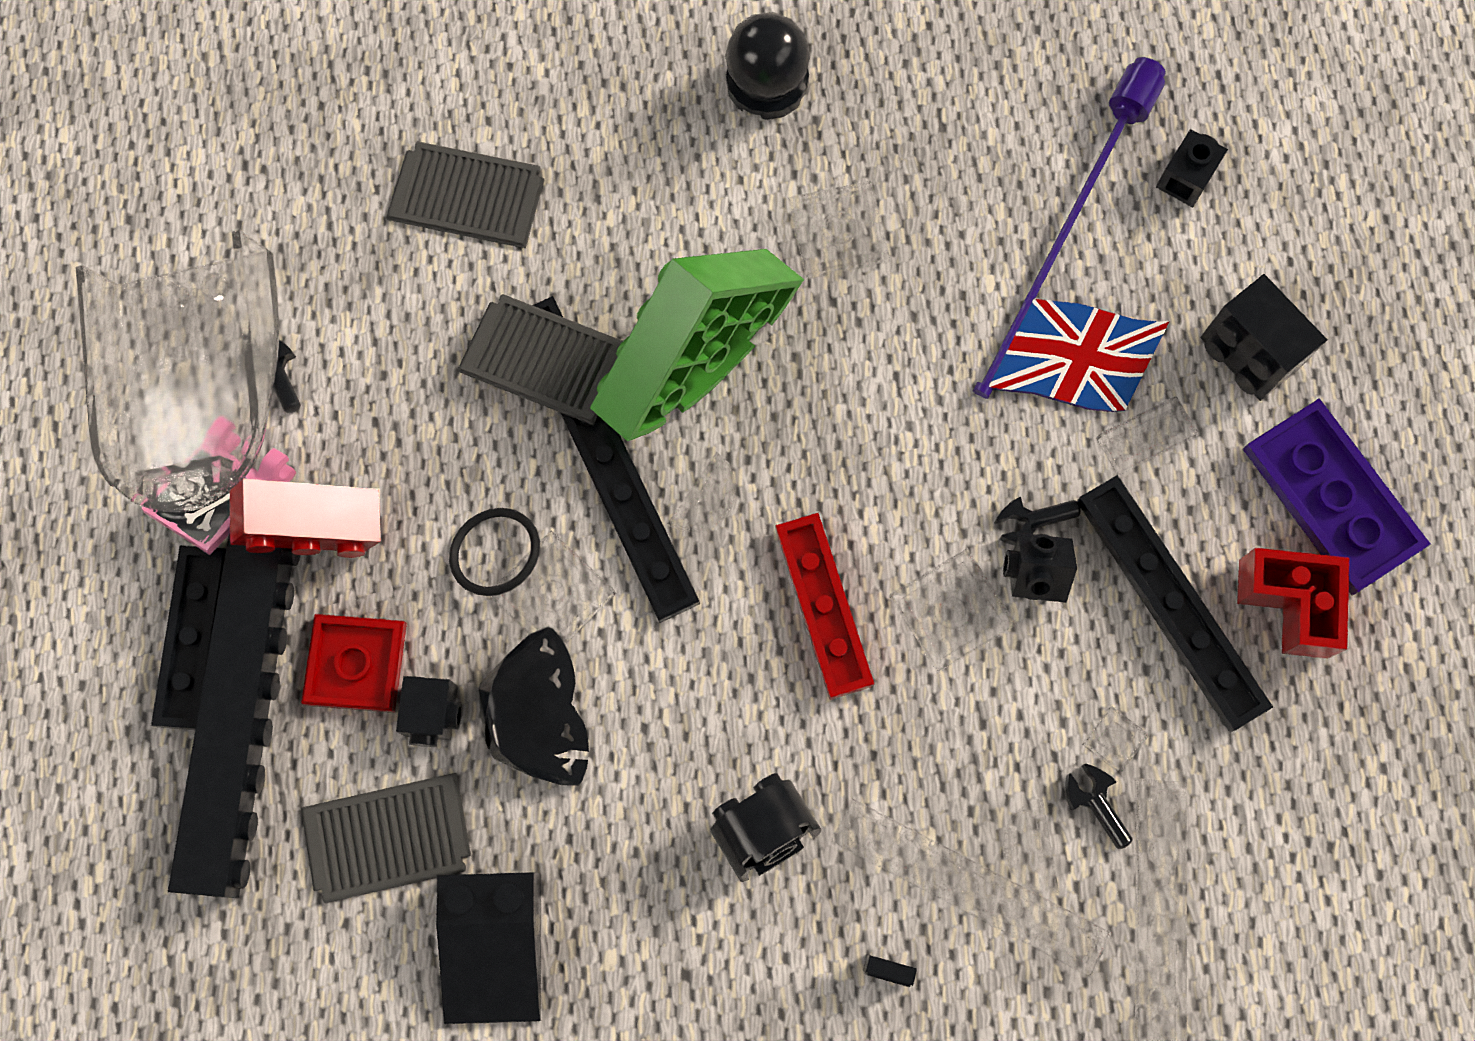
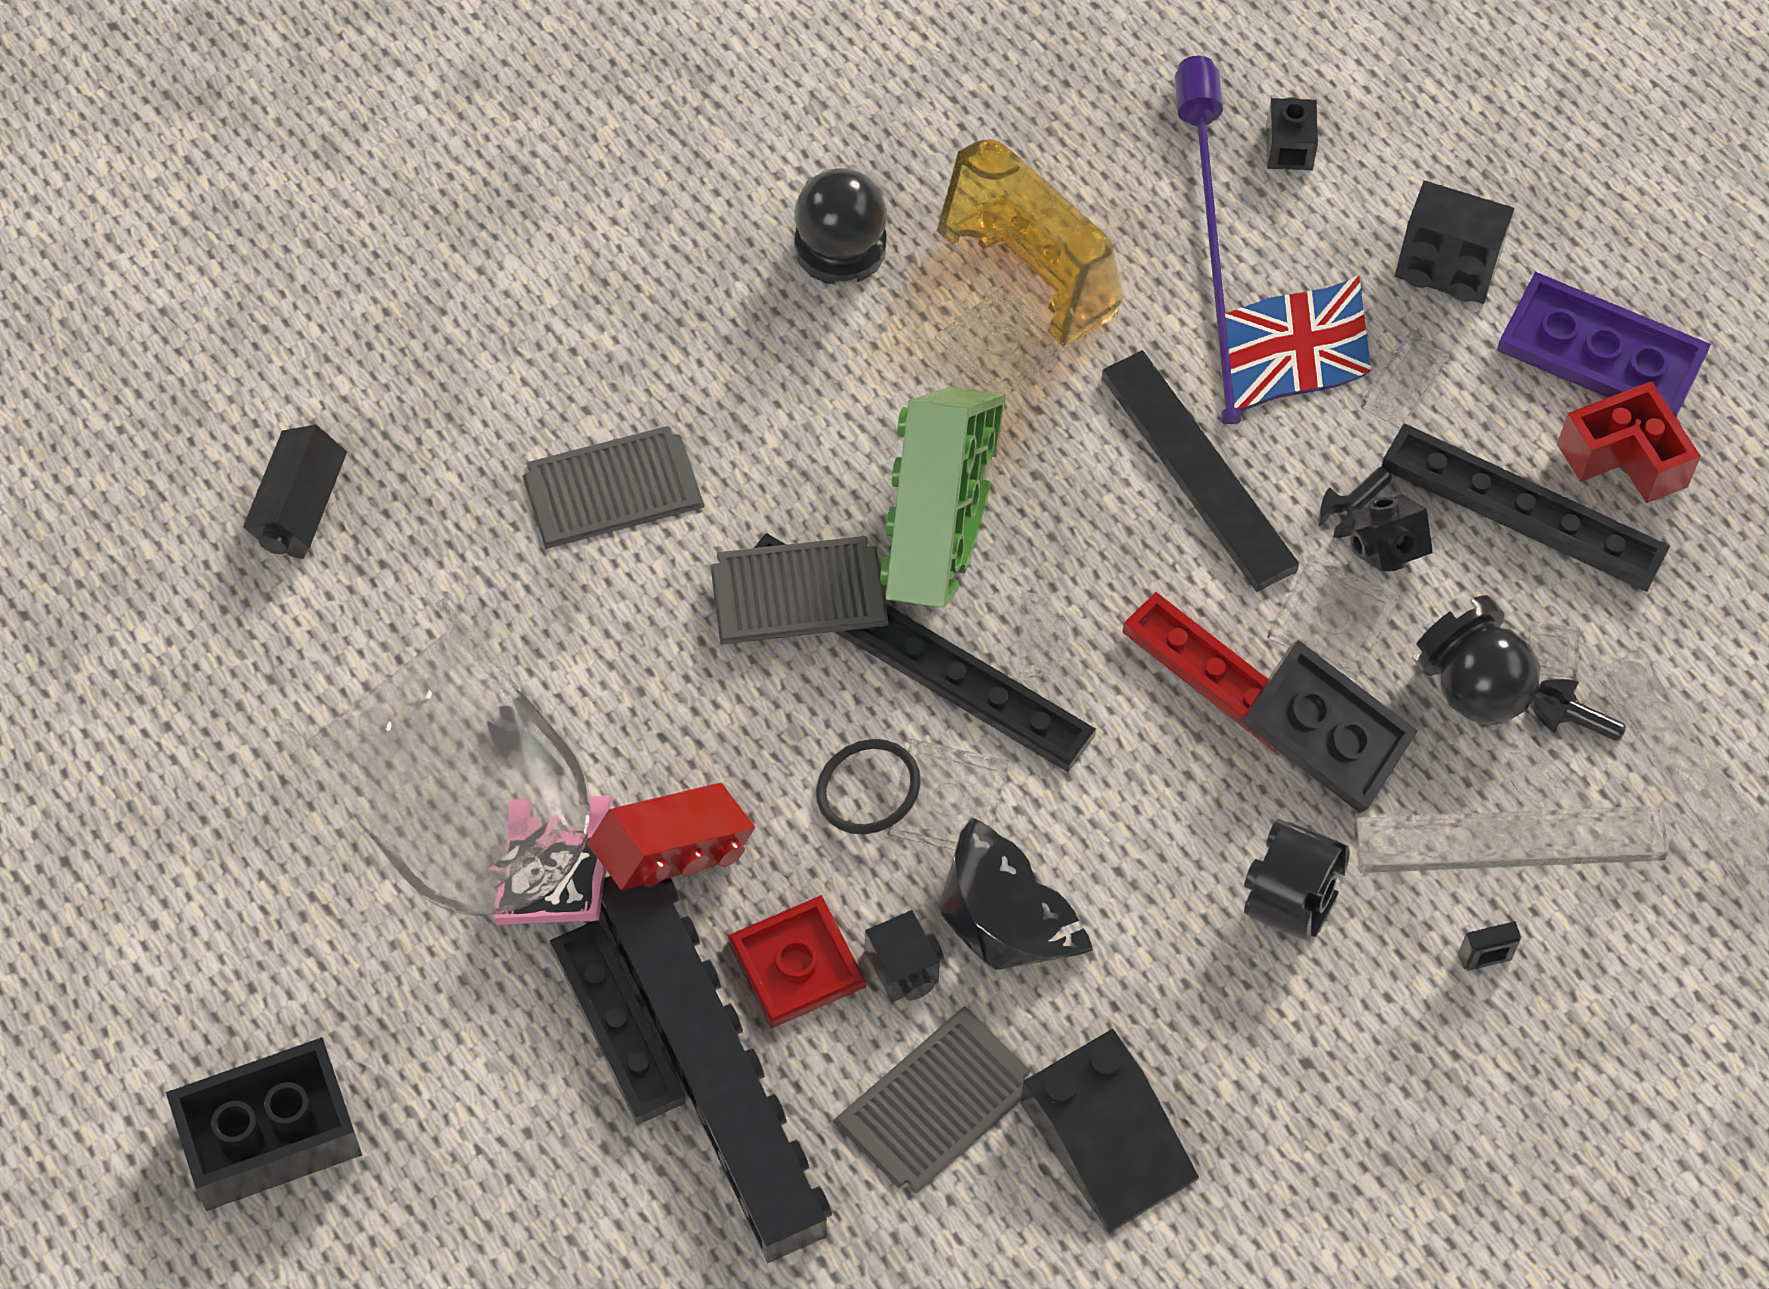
camera: 35 degrees left, 15 degrees down
none -> black brick [243,424,347,559]
none -> clear yellow windscreen [937,139,1124,347]
none -> black tile [1102,350,1299,592]
none -> black plate [1239,640,1418,813]
none -> black tile [1412,595,1540,726]

